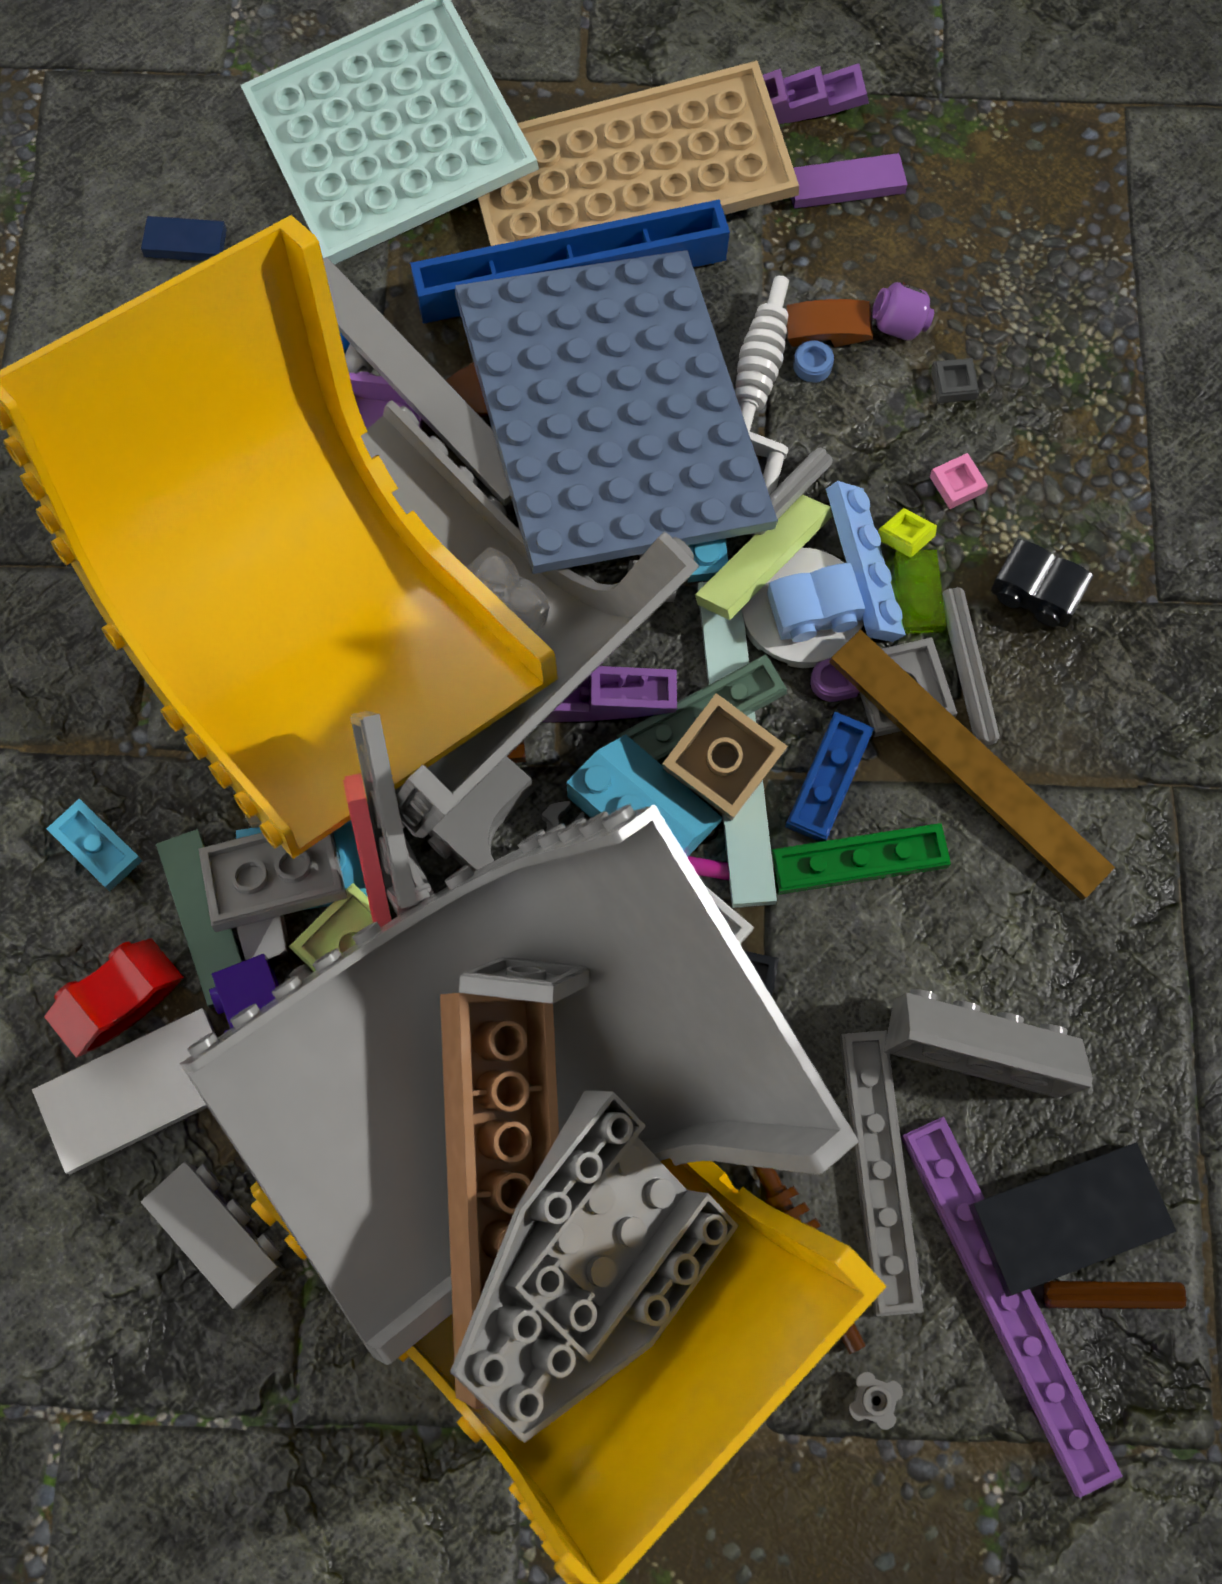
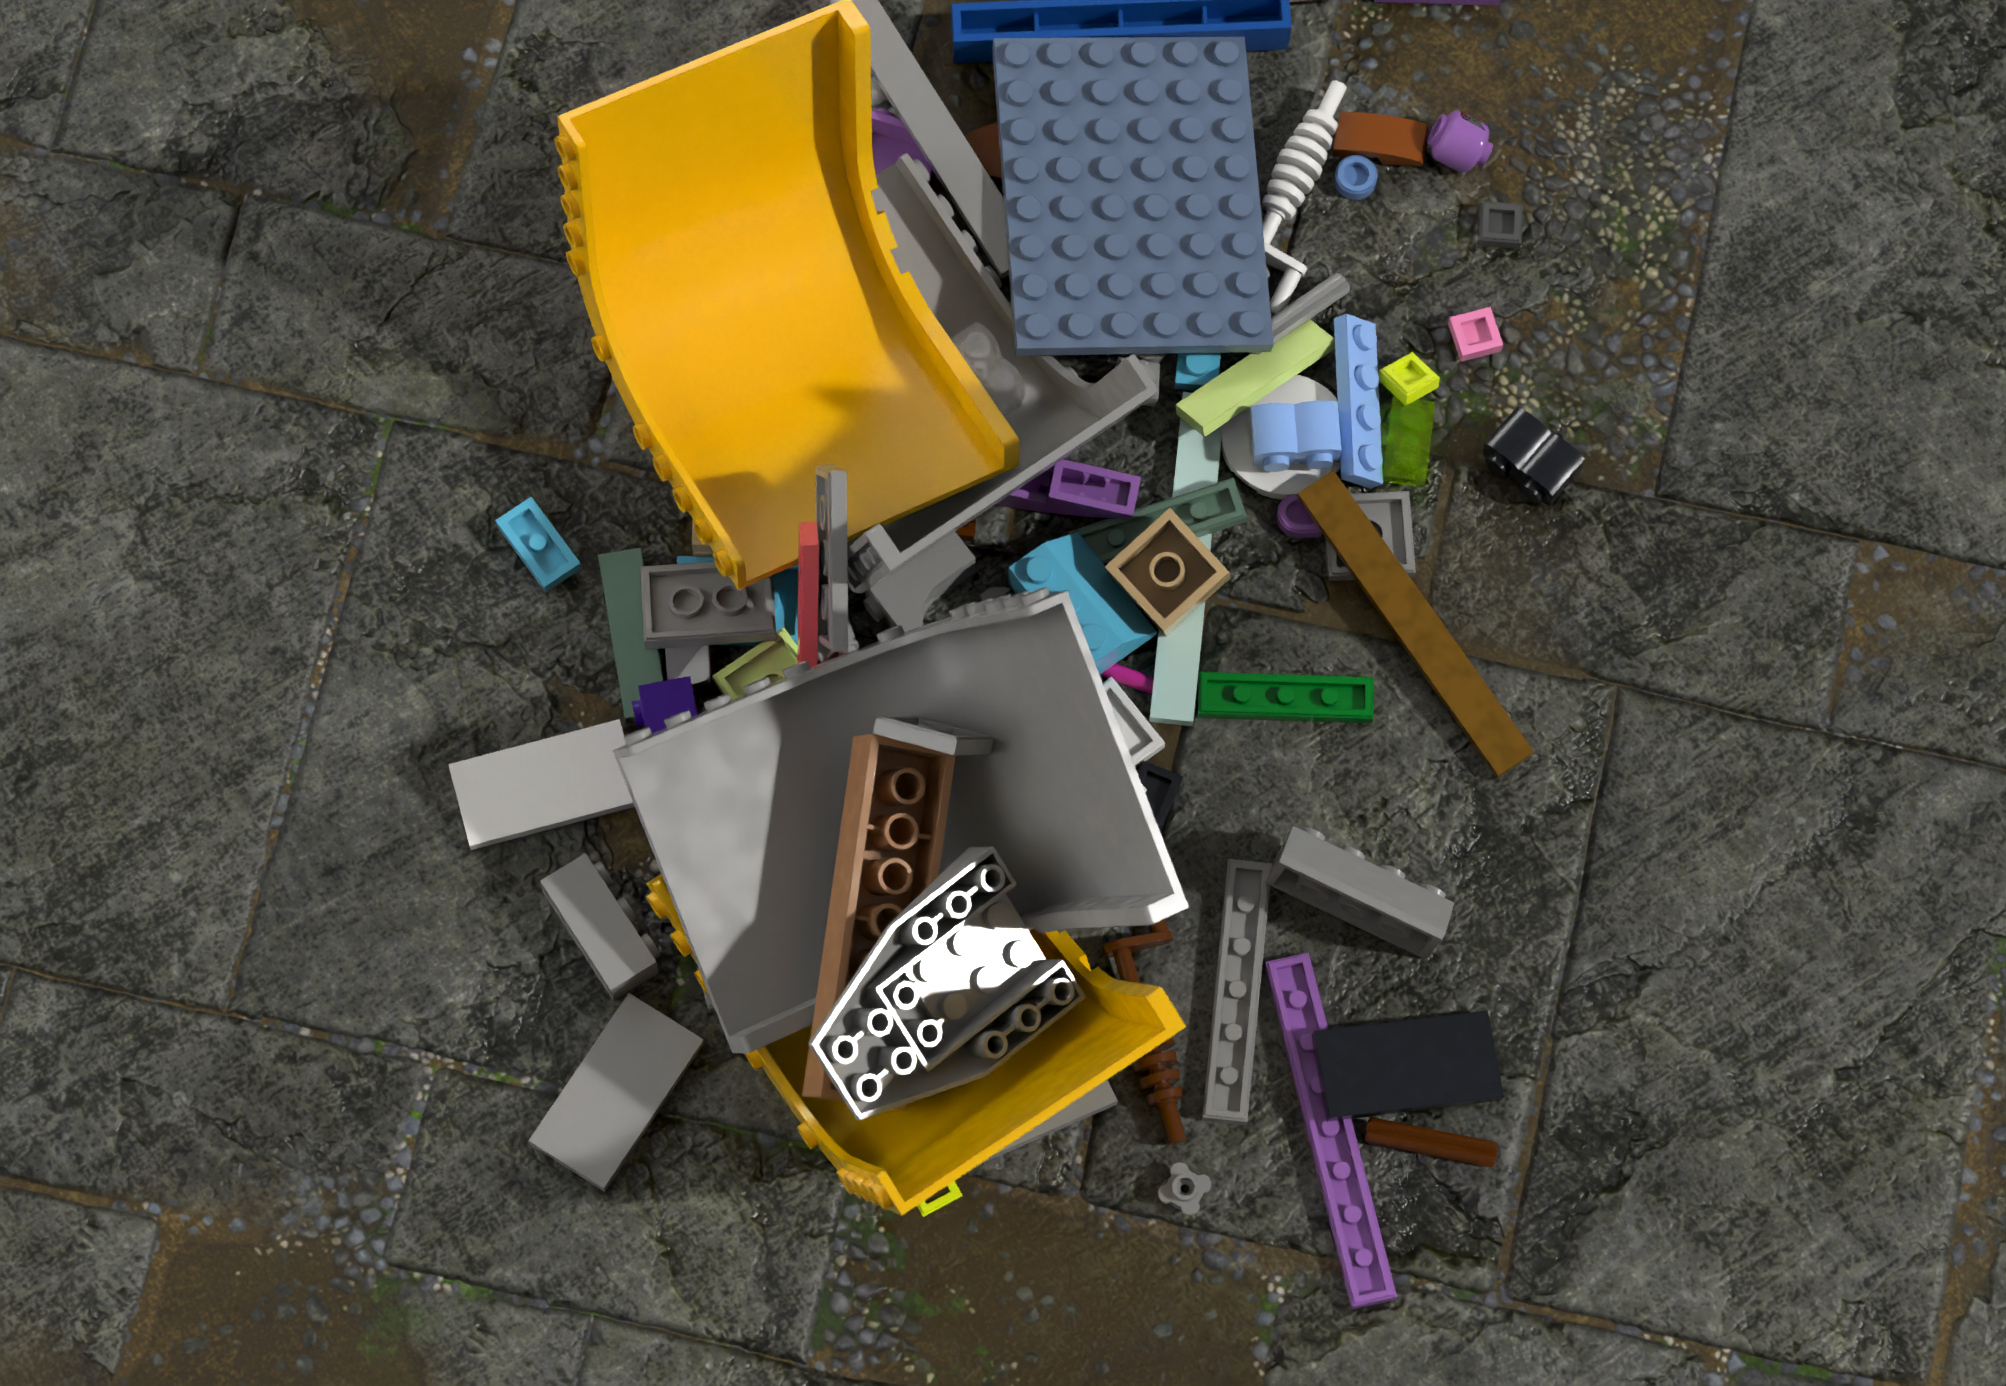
camera: 10 degrees right, 0 degrees up
red brick [44,938,184,1058] -> none
blue tile [785,712,874,842] -> none
light grey axle [940,587,1000,746] -> none
none -> light grey tile [528,993,704,1192]

